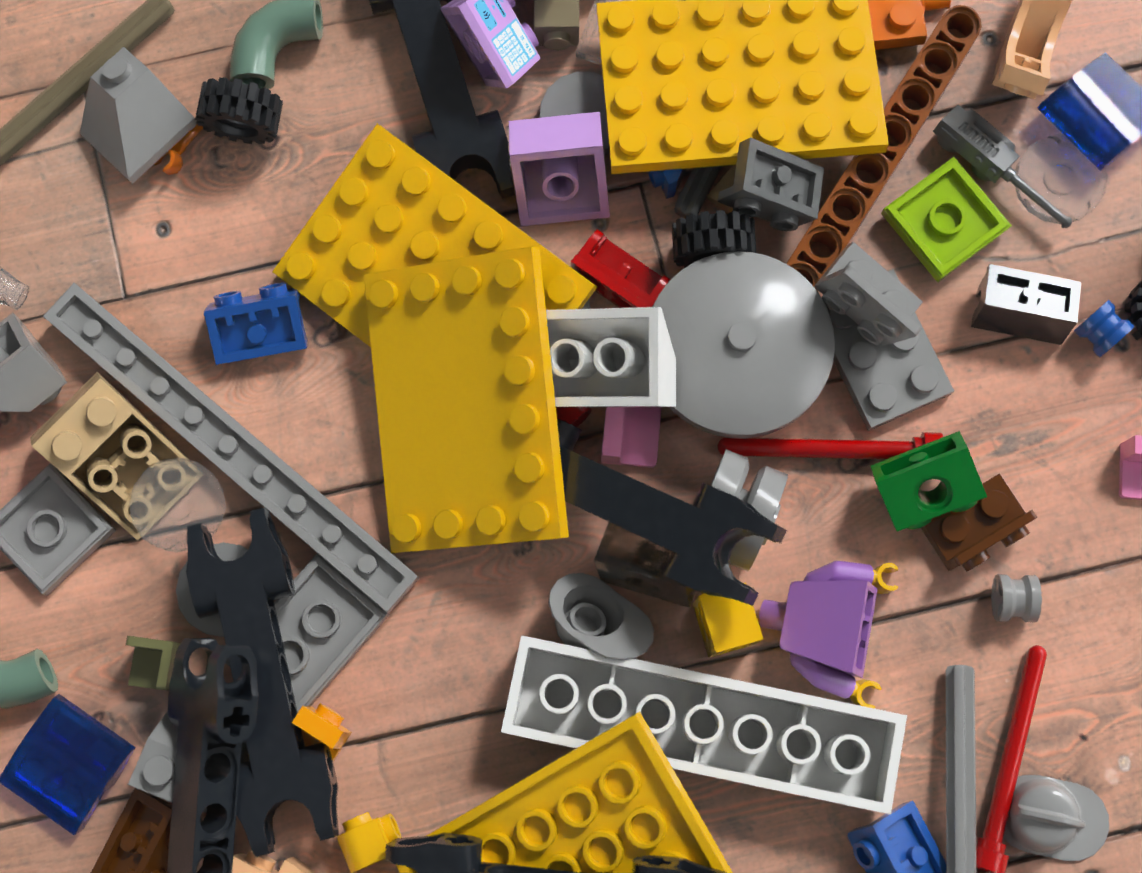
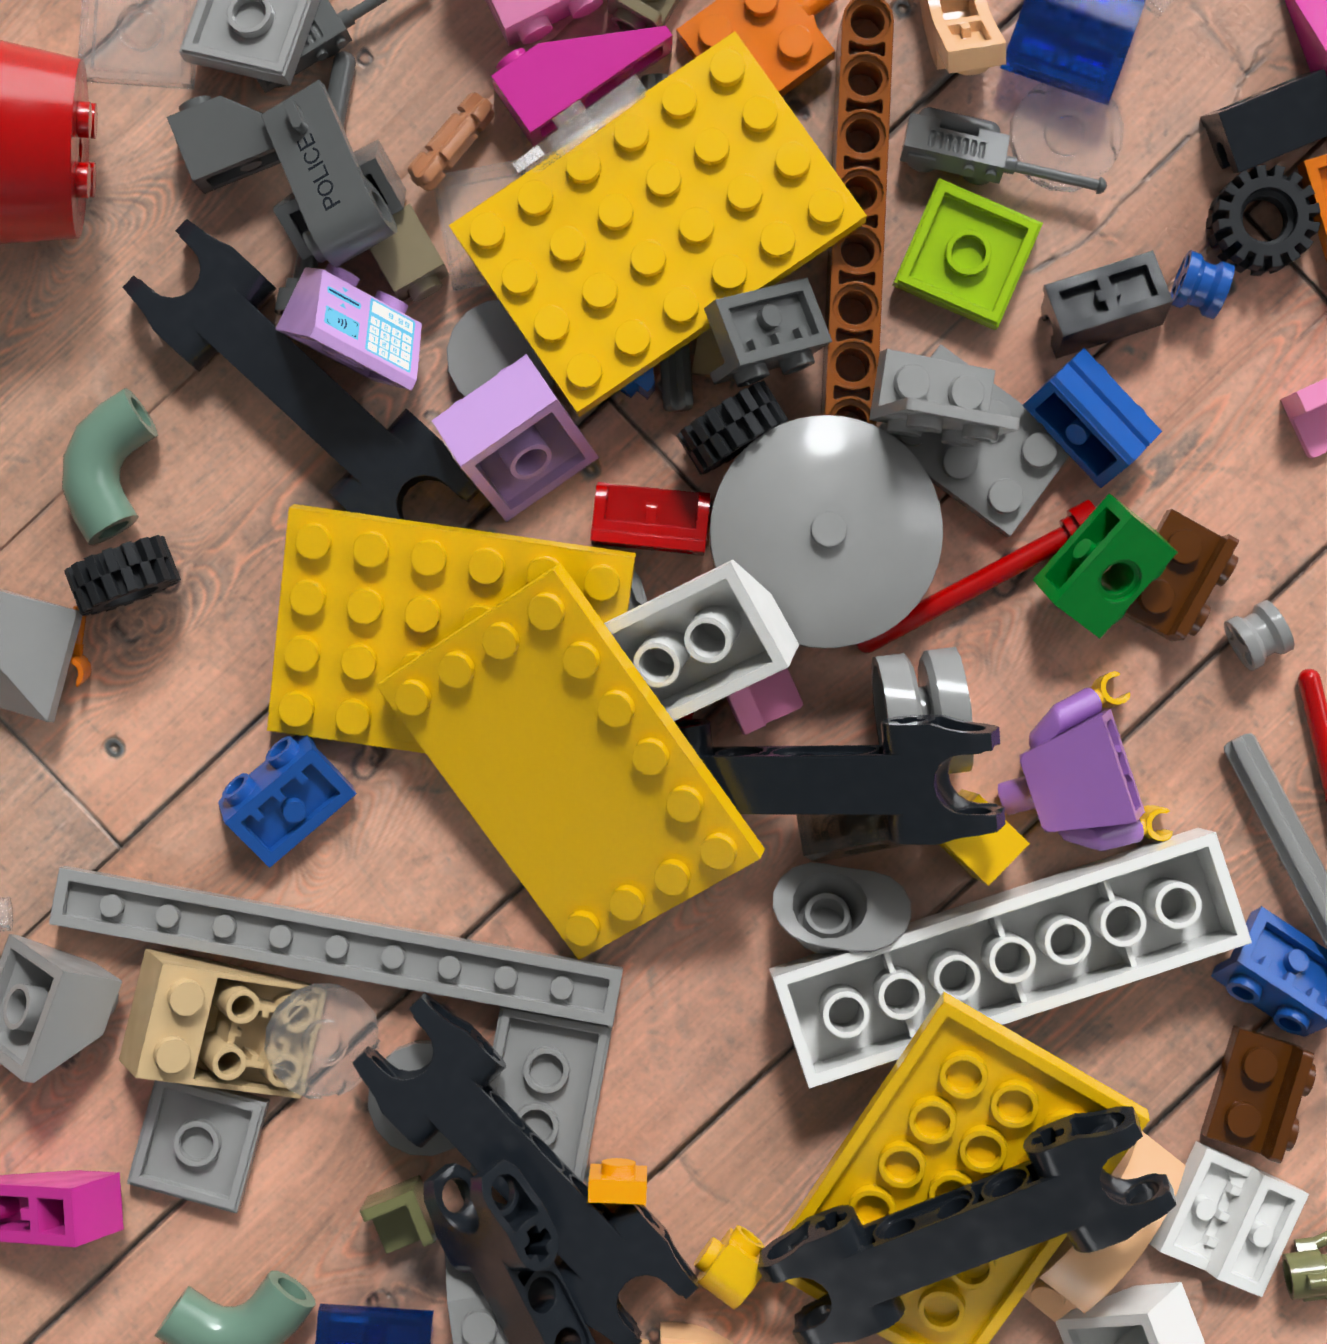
camera: 35 degrees left, 10 degrees up
none -> blue brick [1022,348,1162,488]

